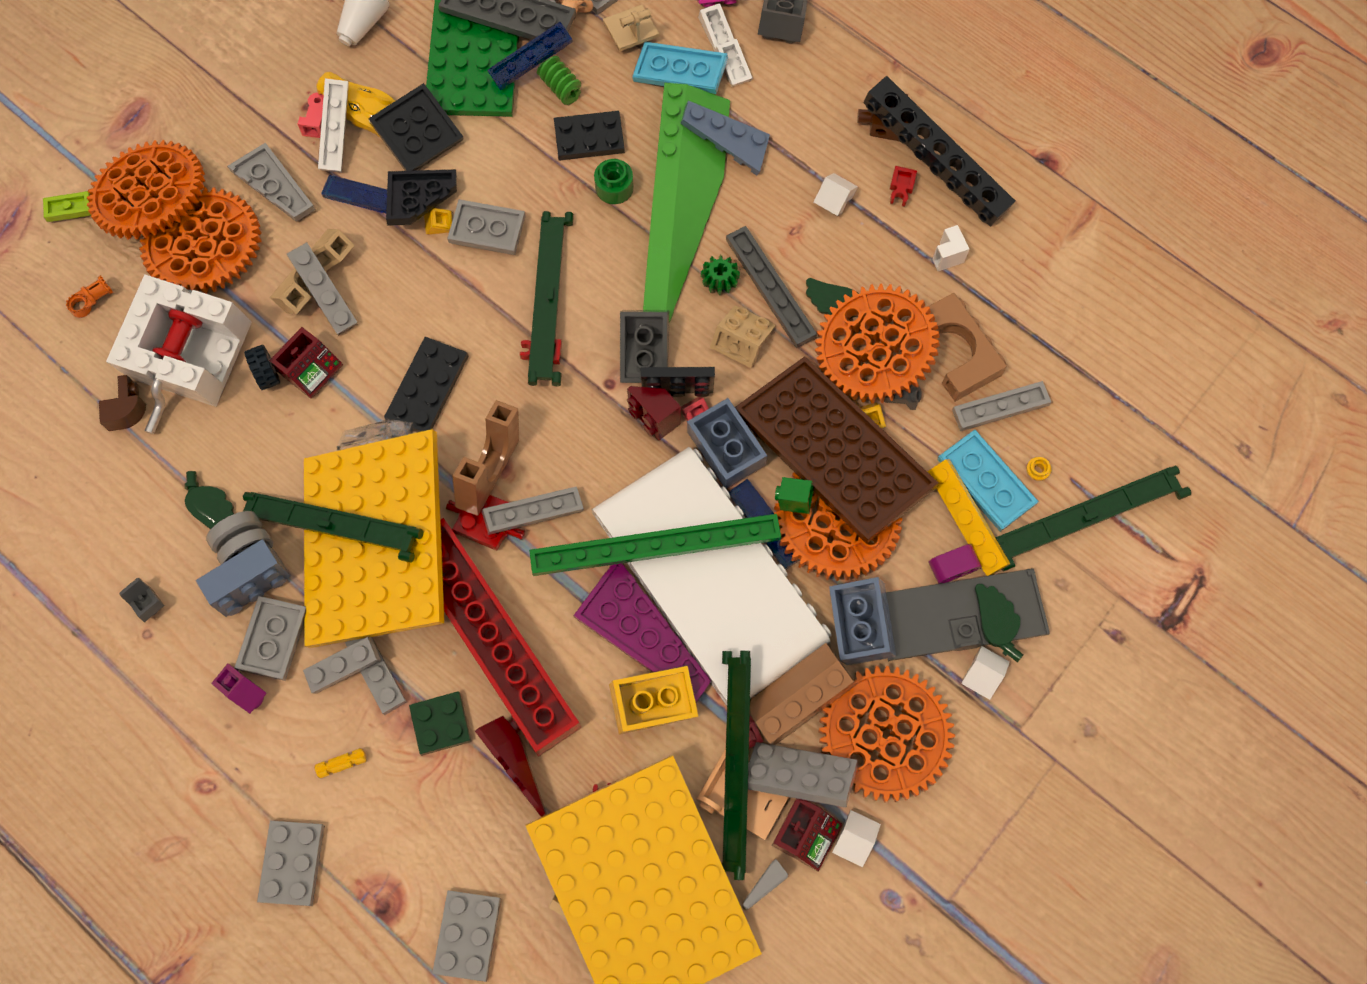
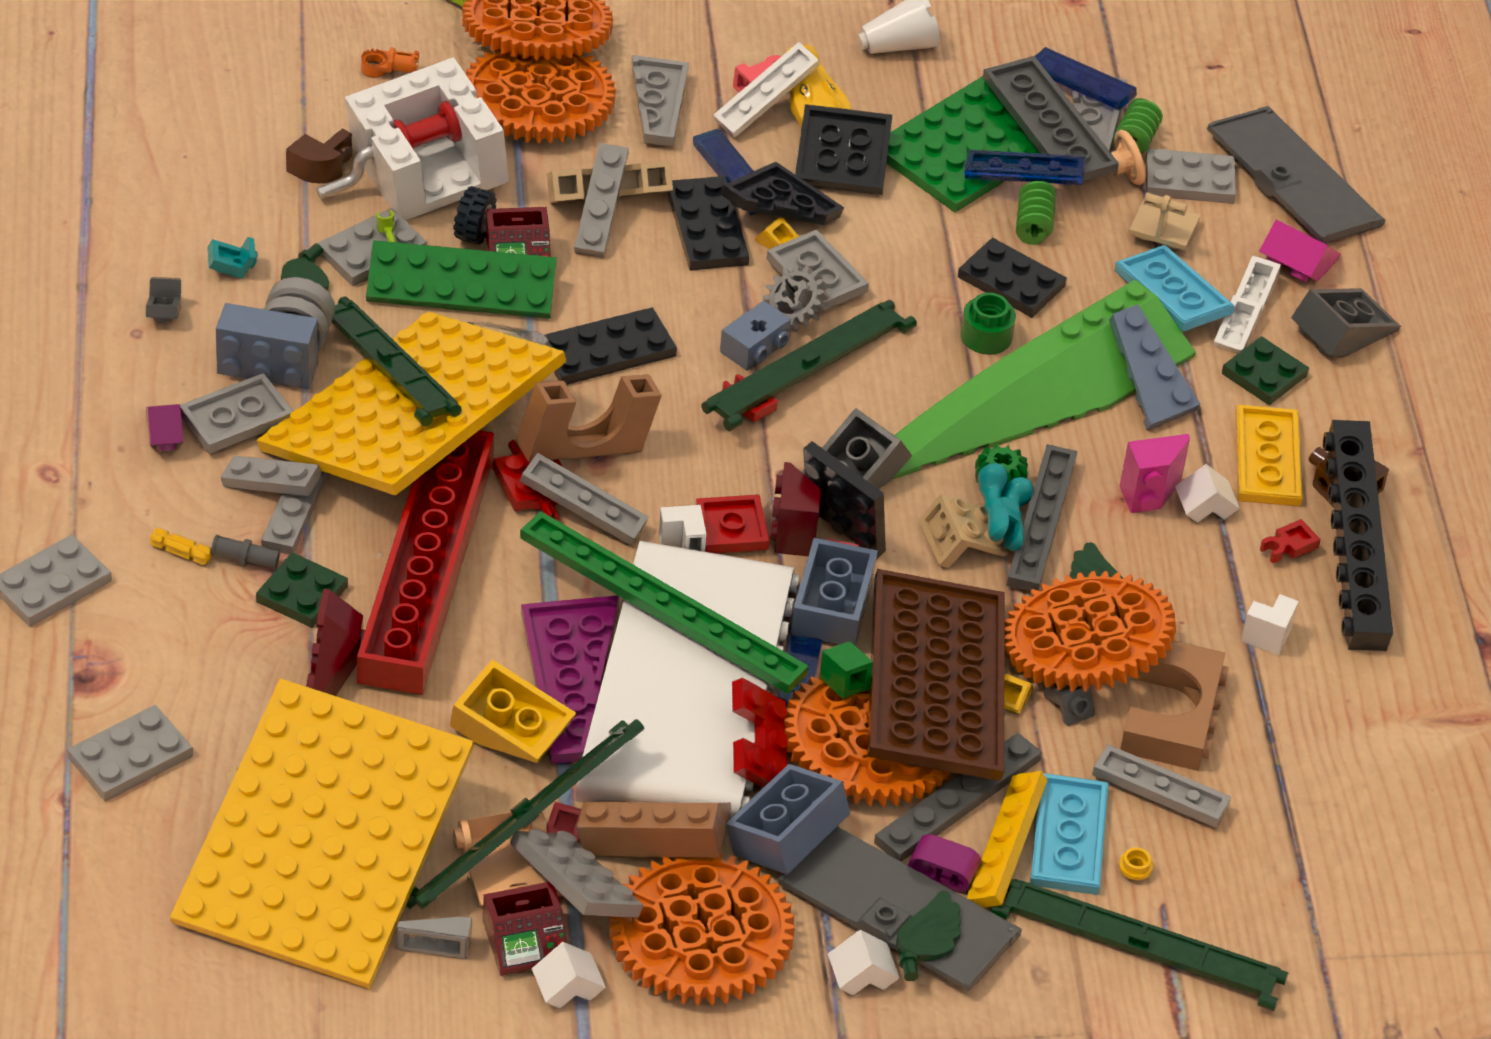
camera: 40 degrees right, 25 degrees down
none -> teal bracket [207,237,258,279]
none -> dark grey pin [211,534,280,570]
none -> light grey plate [317,208,427,286]
none -> green plate [366,240,557,319]
none -> lime hand [376,210,396,242]
none -> white piece [658,505,706,552]
none -> black plate [667,176,749,271]
none -> red plate [696,494,770,553]
none -> sand blue brick [720,301,791,371]
none -> red plate [732,677,788,788]
none -> light grey gear [763,264,829,331]
none -> dark grey plate [874,733,1042,862]
none -> teal piece [978,463,1033,551]
none -> dark pink slope [1119,434,1190,513]
none -> dark green plate [1221,336,1309,405]
none -> yellow tile [1235,404,1303,507]

